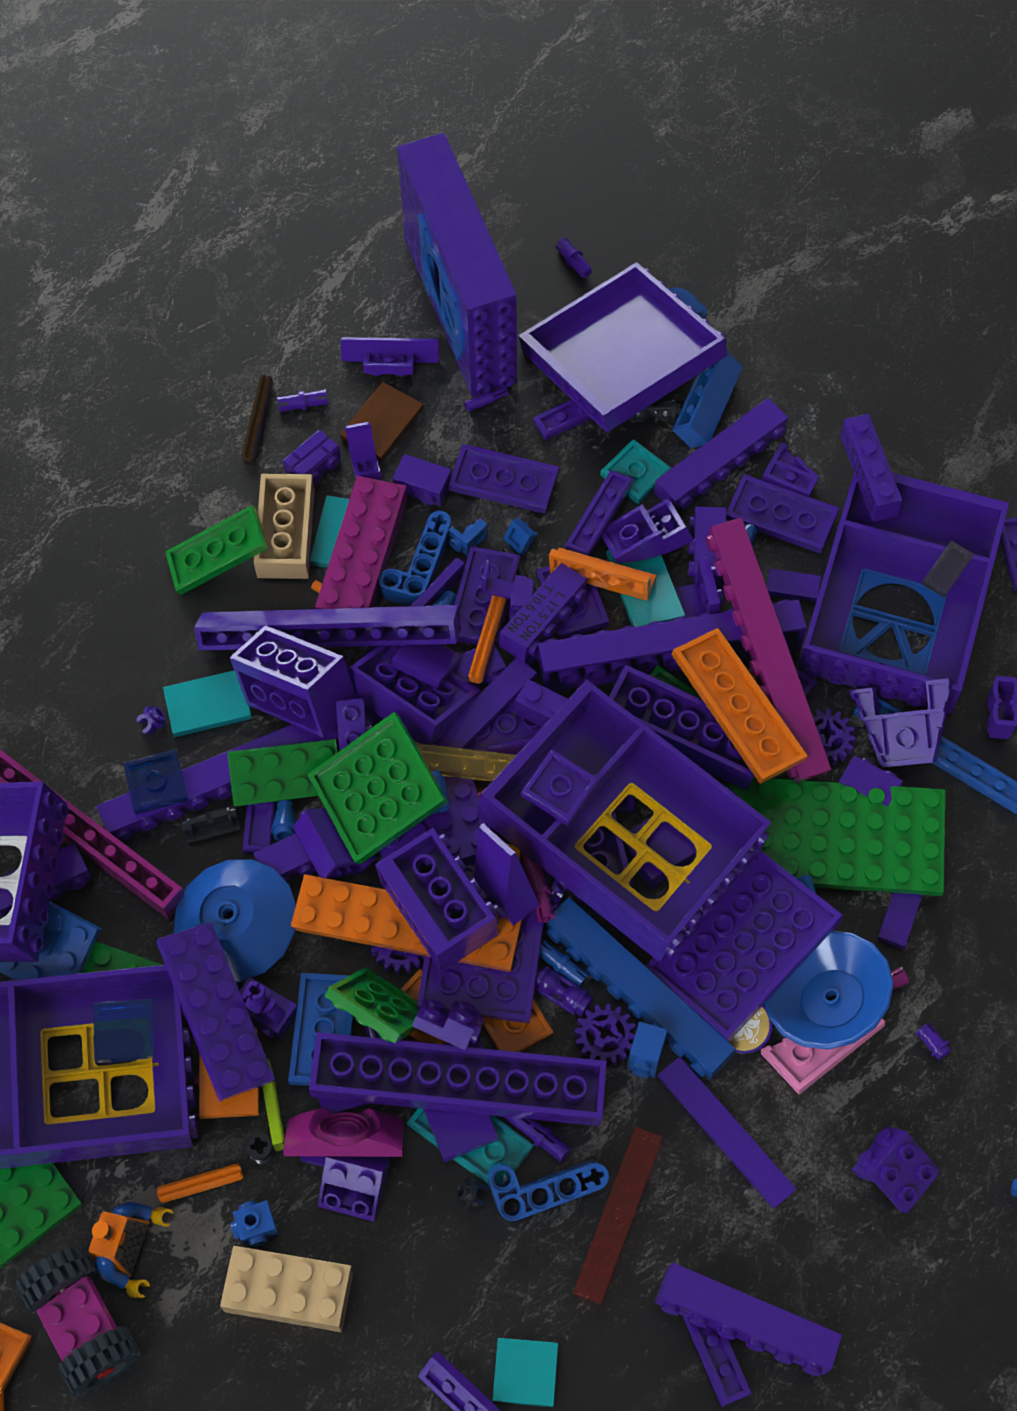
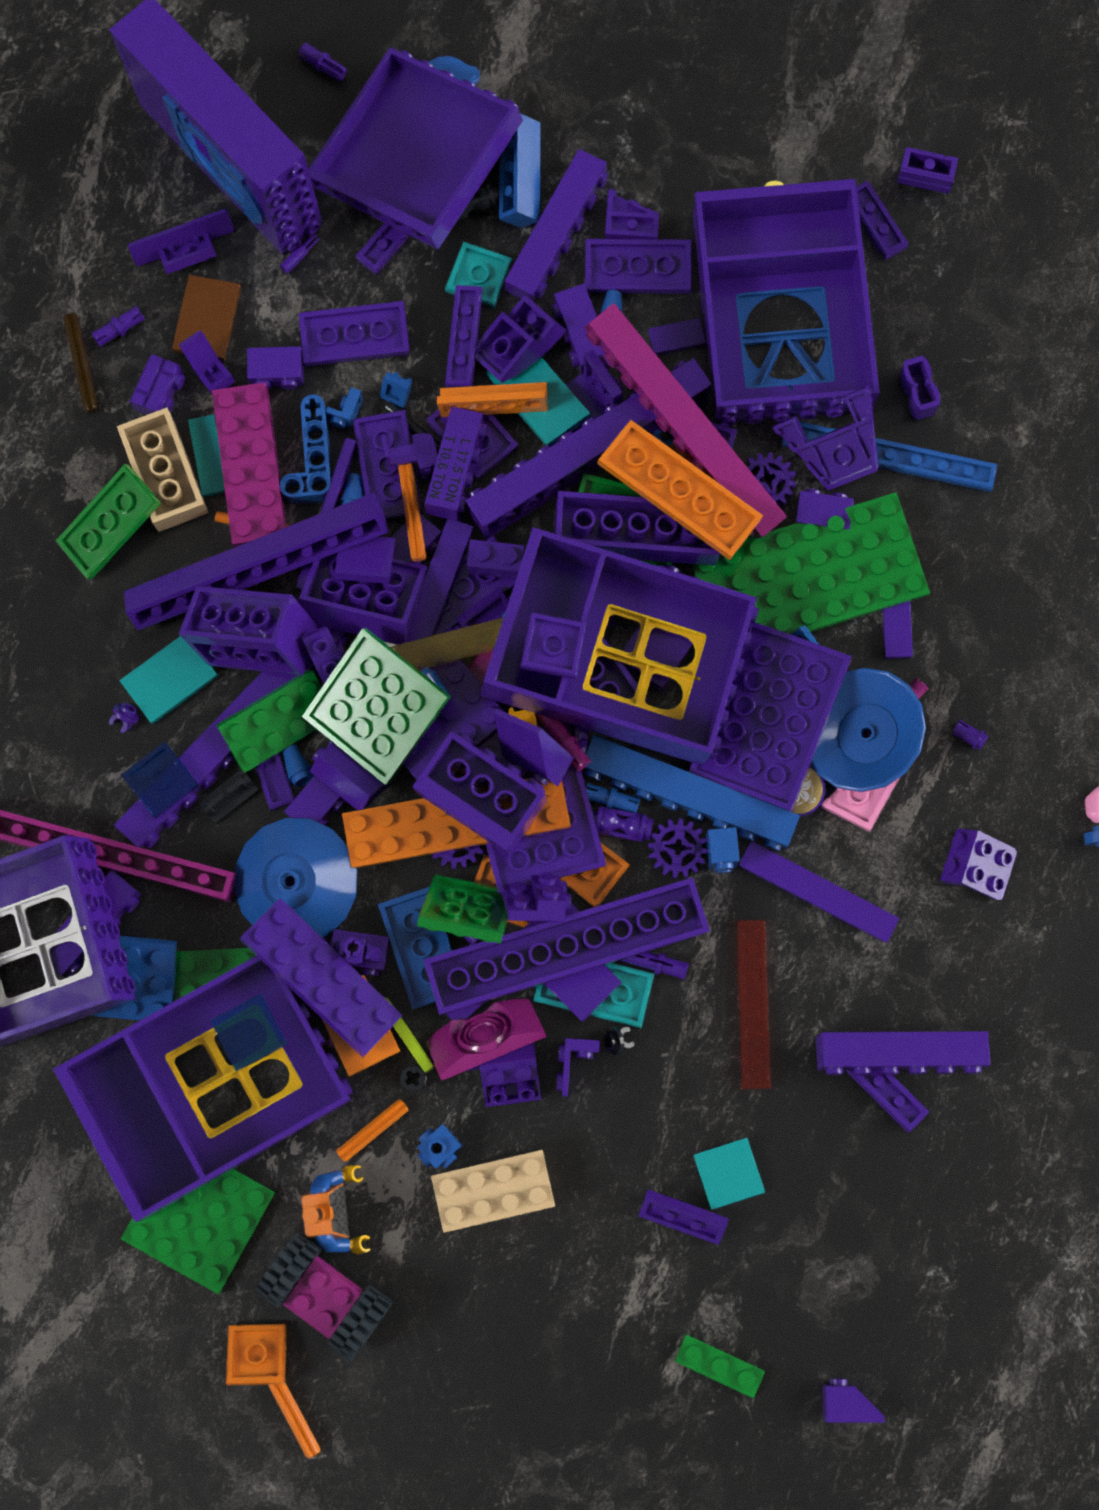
camera: 20 degrees left, 15 degrees up
blue beam [487,1160,609,1221] -> none
dark purple brick [840,414,902,522] -> none
clear smoke tile [922,541,974,598] -> none
none -> dark purple bracket [557,1039,600,1097]

